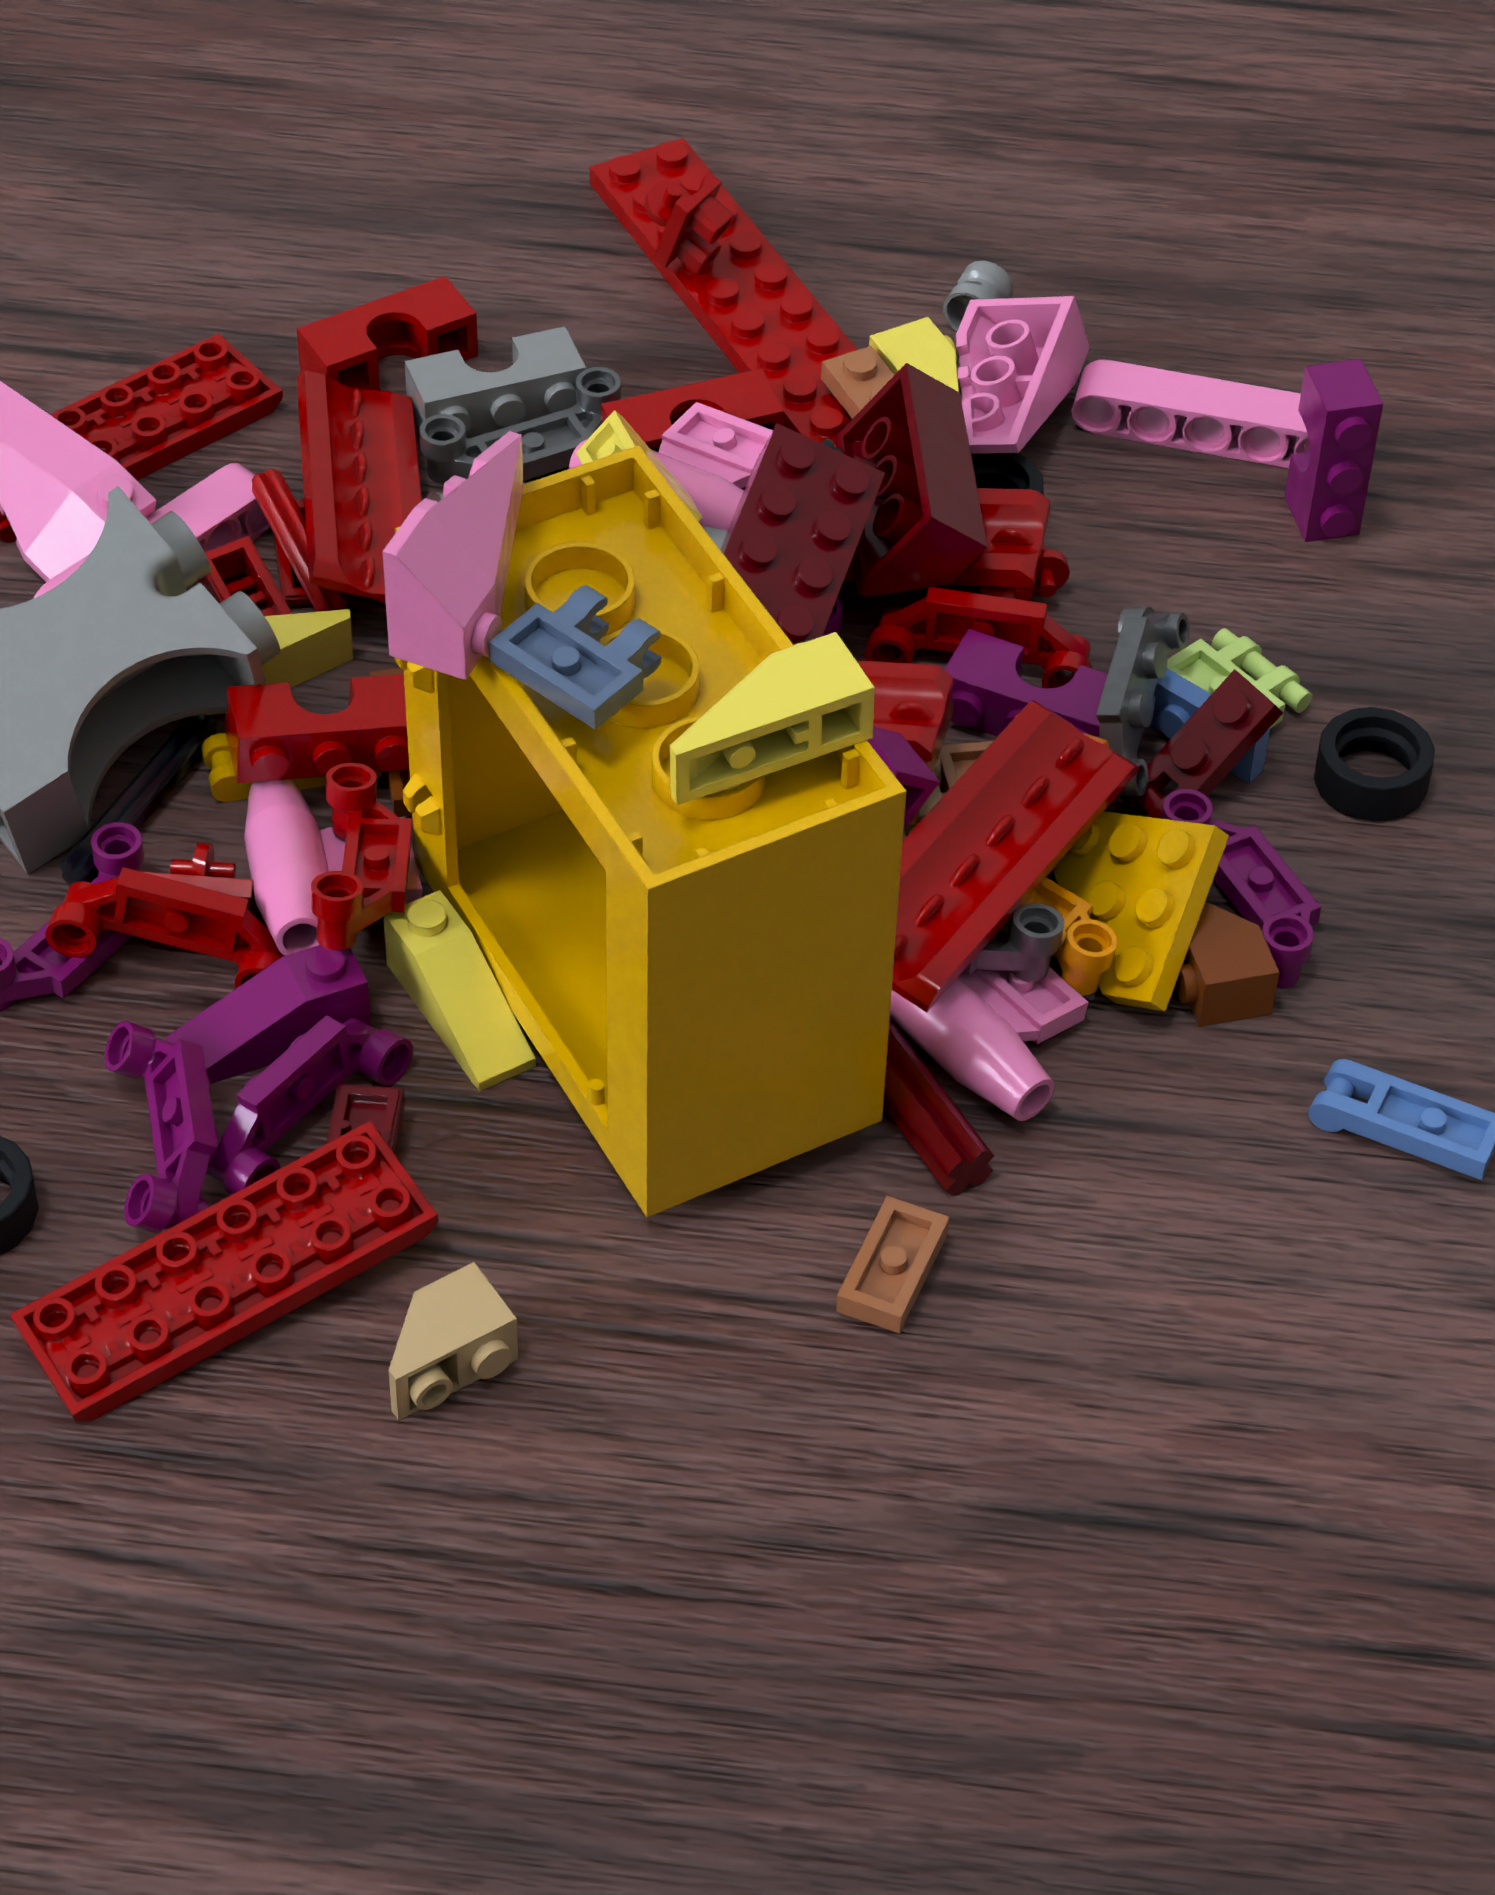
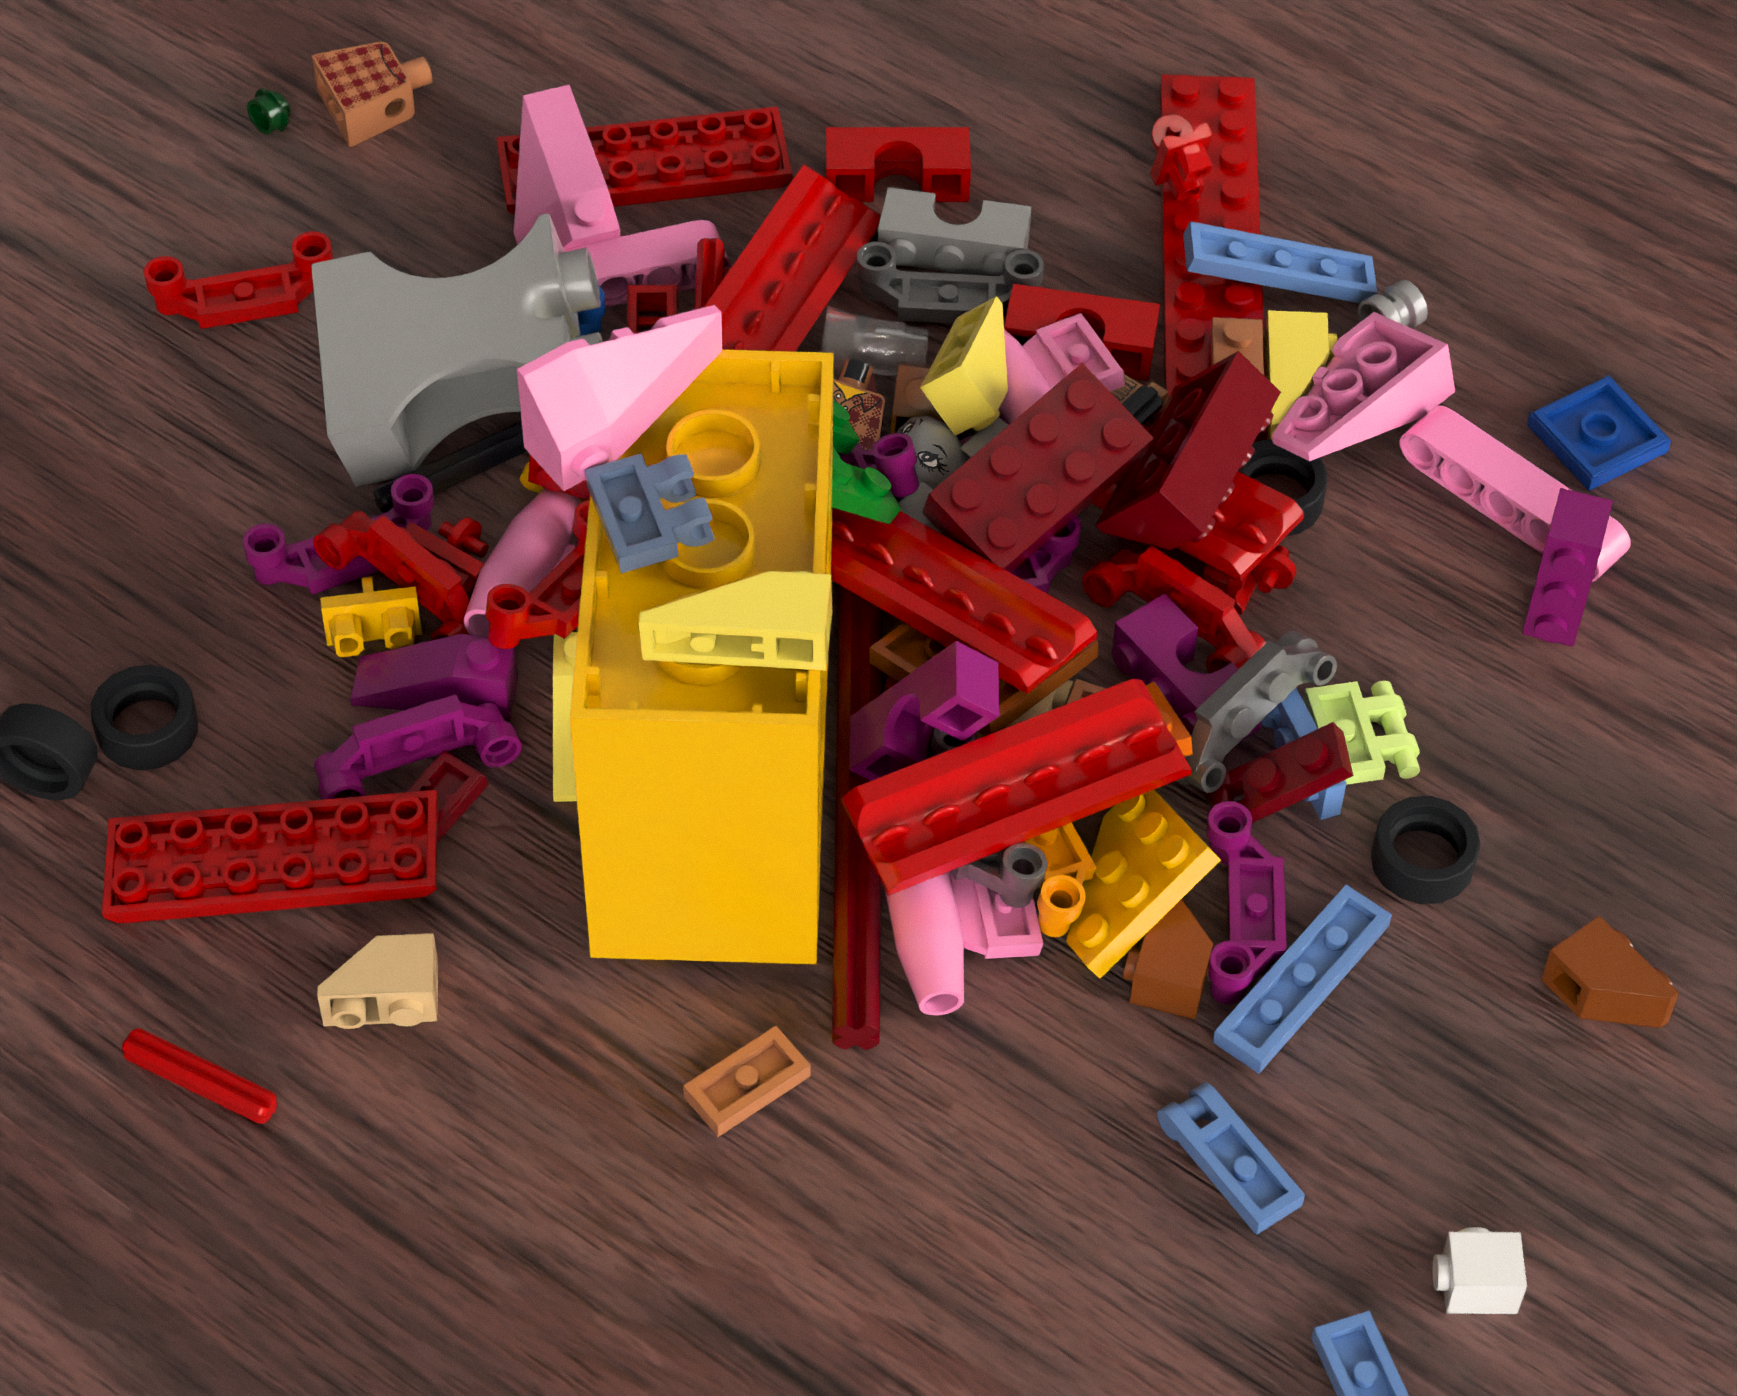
camera: 30 degrees right, 5 degrees up
magenta plate [104,1021,218,1233] -> none
none -> red axle [121,1028,278,1124]
none -> yellow hips [320,576,422,658]
none -> medium blue plate [1183,221,1377,303]
none -> medium blue plate [1213,885,1392,1074]
none -> blue tile [1527,375,1672,491]

